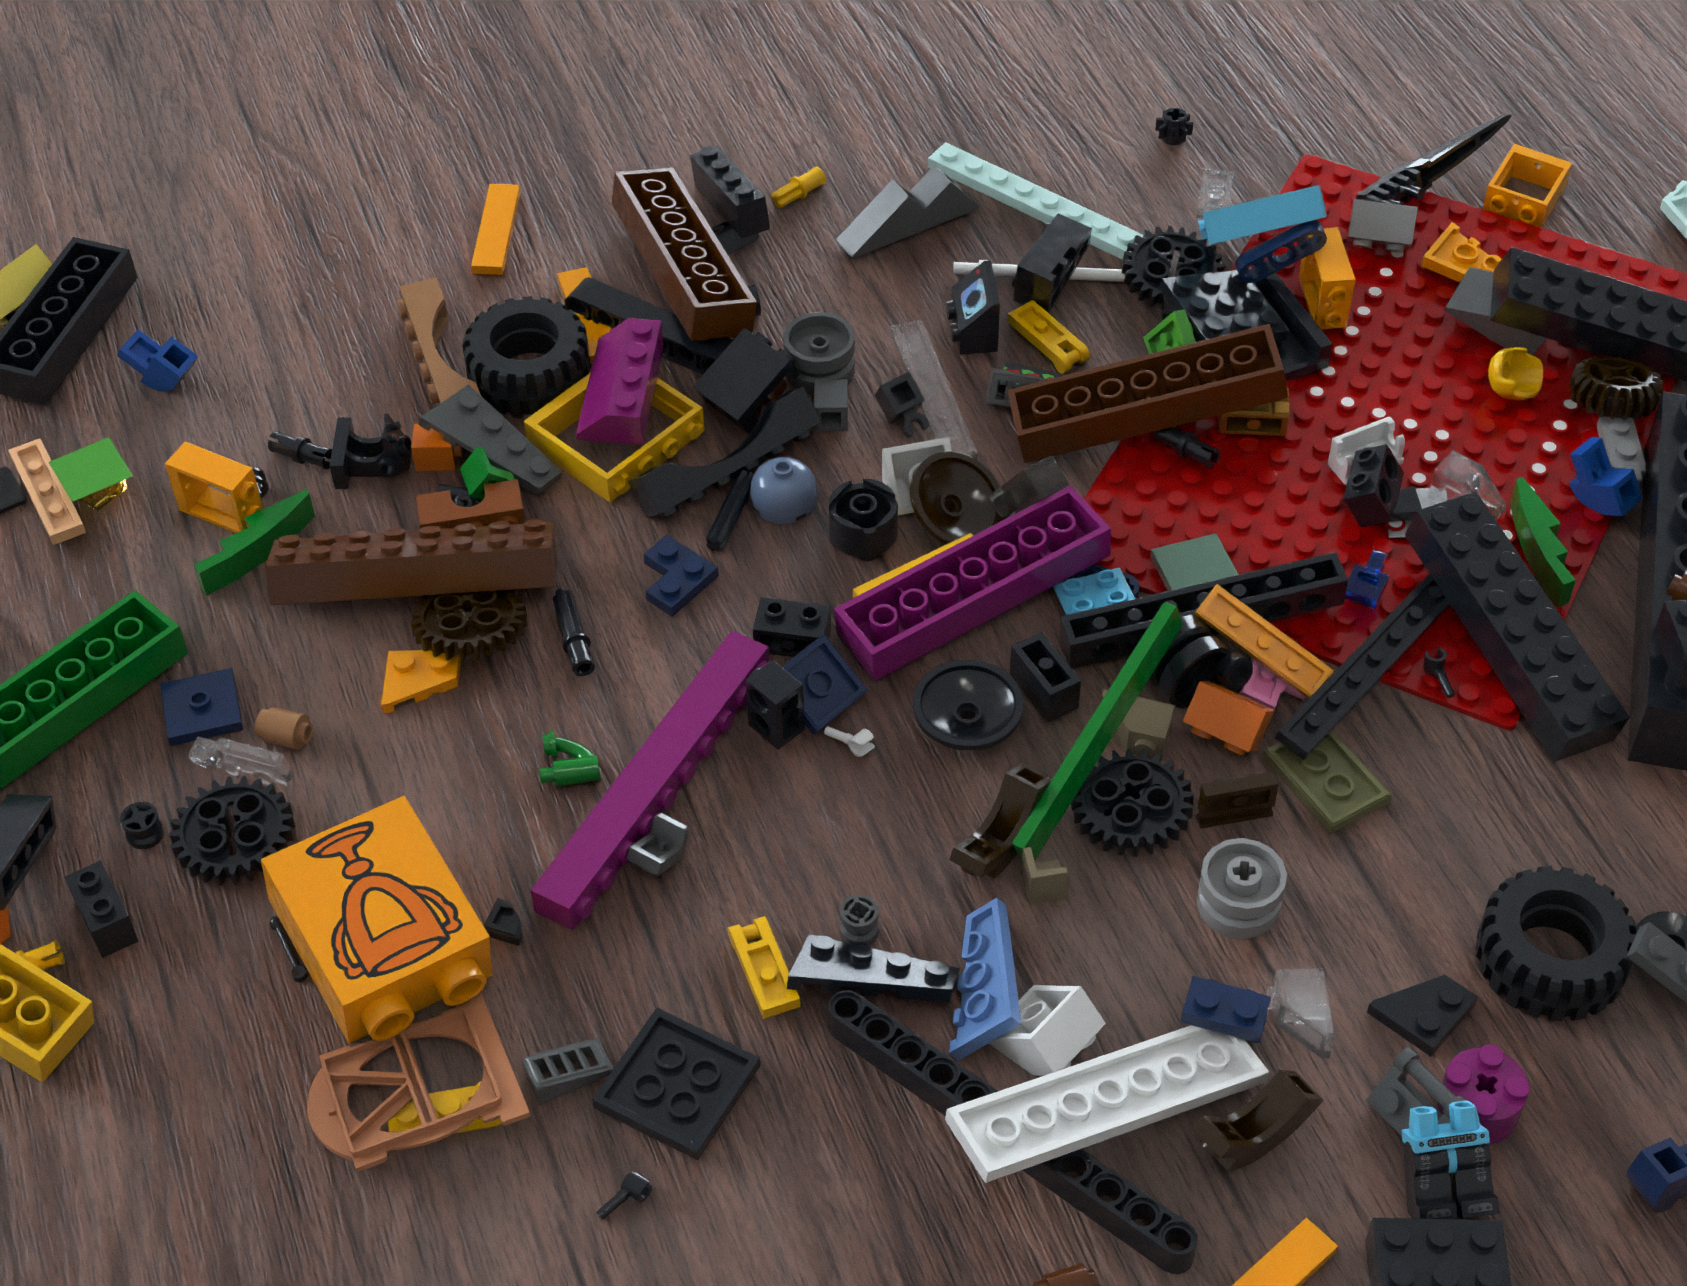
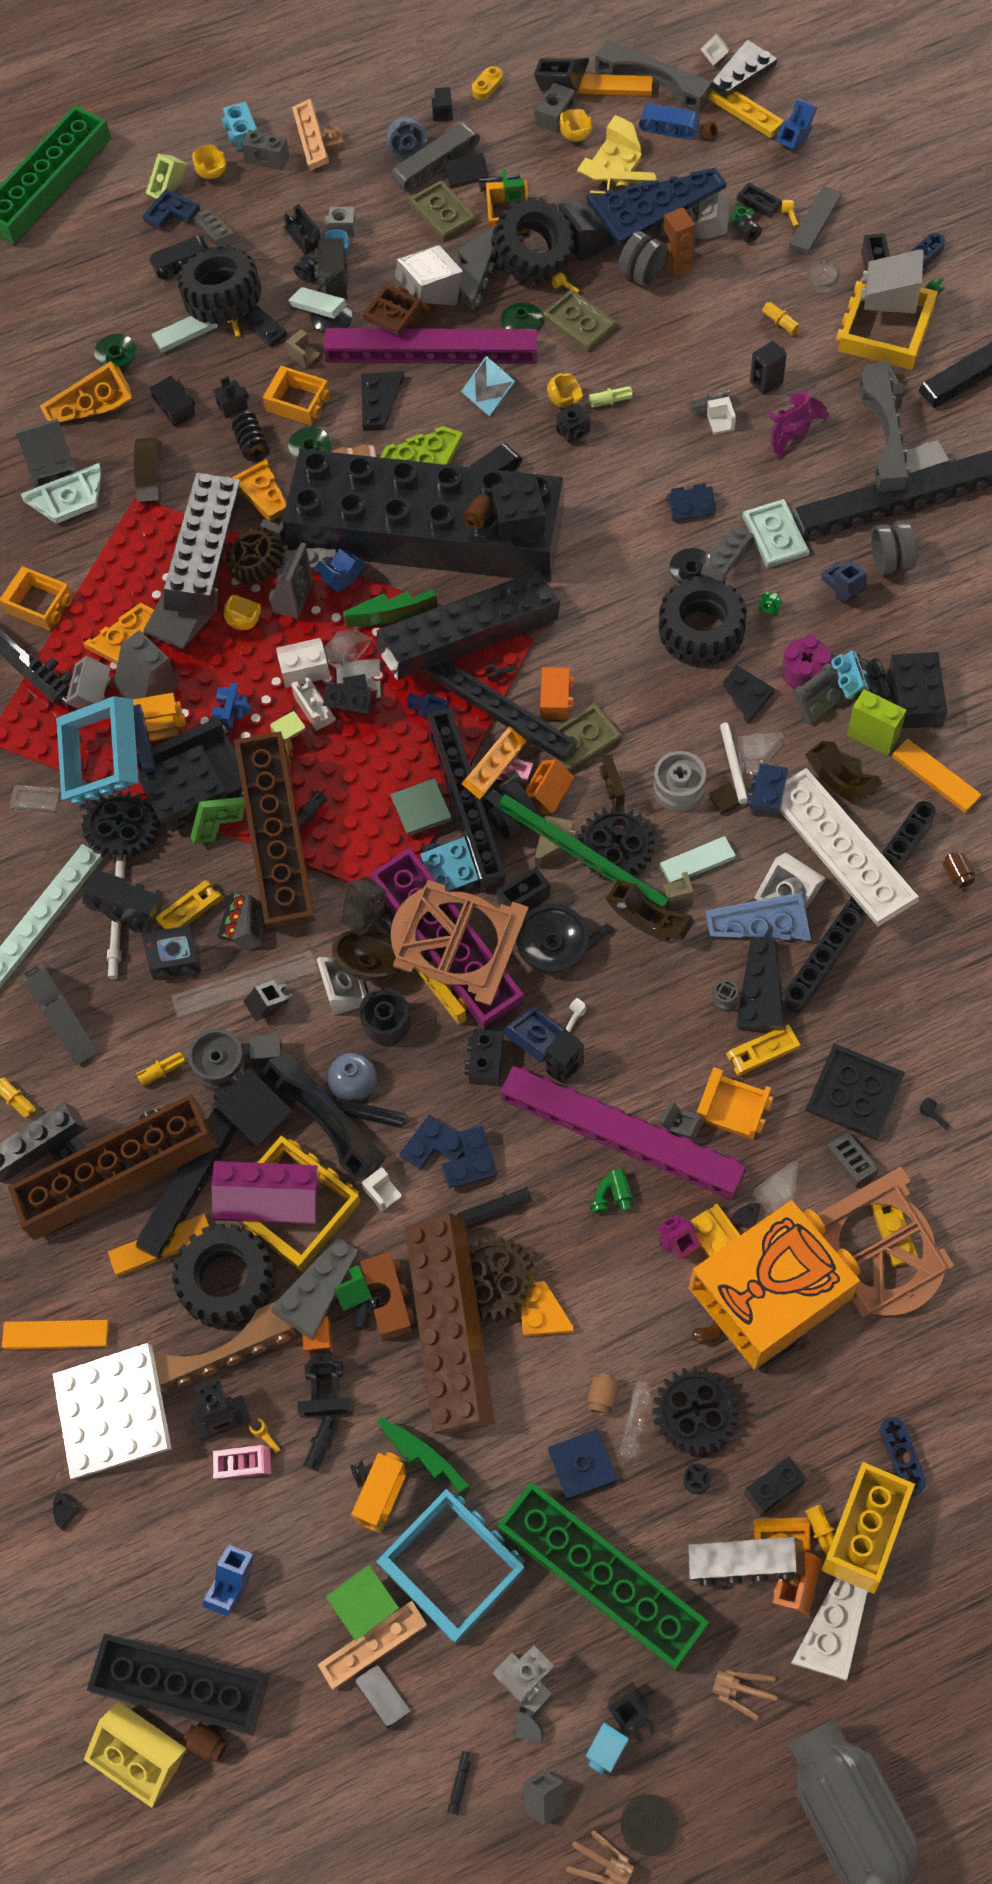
camera: 90 degrees left, 15 degrees up
none -> white plate [53,1343,171,1479]
none -> black tile [53,1492,81,1531]
none -> dark grey slope [114,630,178,699]
none -> yellow axle [136,1052,186,1087]
none -> black tile [192,1376,252,1442]
none -> blue hips [211,683,252,731]
none -> bright pink slope [213,1445,271,1479]
none -> yellow hand [249,1418,281,1454]
none -> dark grey slope [269,543,314,619]
none -> yellowish green panel [270,711,305,750]
none -> white slope [276,638,330,688]
none -> white panel [362,1167,402,1213]
none -> medium azure window [376,1489,525,1645]
none -> nougat window [391,880,528,1006]
none -> dark blue plate [441,1126,498,1189]
none -> orange brick [540,667,574,720]
none -> black wheel [586,924,613,952]
none -> magenta brick [656,1215,701,1260]
none -> light aqua tile [660,836,735,883]
none -> yellow plate [690,1204,740,1258]
none -> light orange panel [697,1067,774,1140]
none -> dark brown tile [709,783,741,815]
none -> white bar [720,723,748,804]
none -> clear slope [753,1160,798,1216]
none -> light orange slope [753,1517,811,1552]
none -> green plate [758,592,782,616]
none -> lime brick [847,689,906,756]
none -> dark blue beam [880,1417,926,1496]

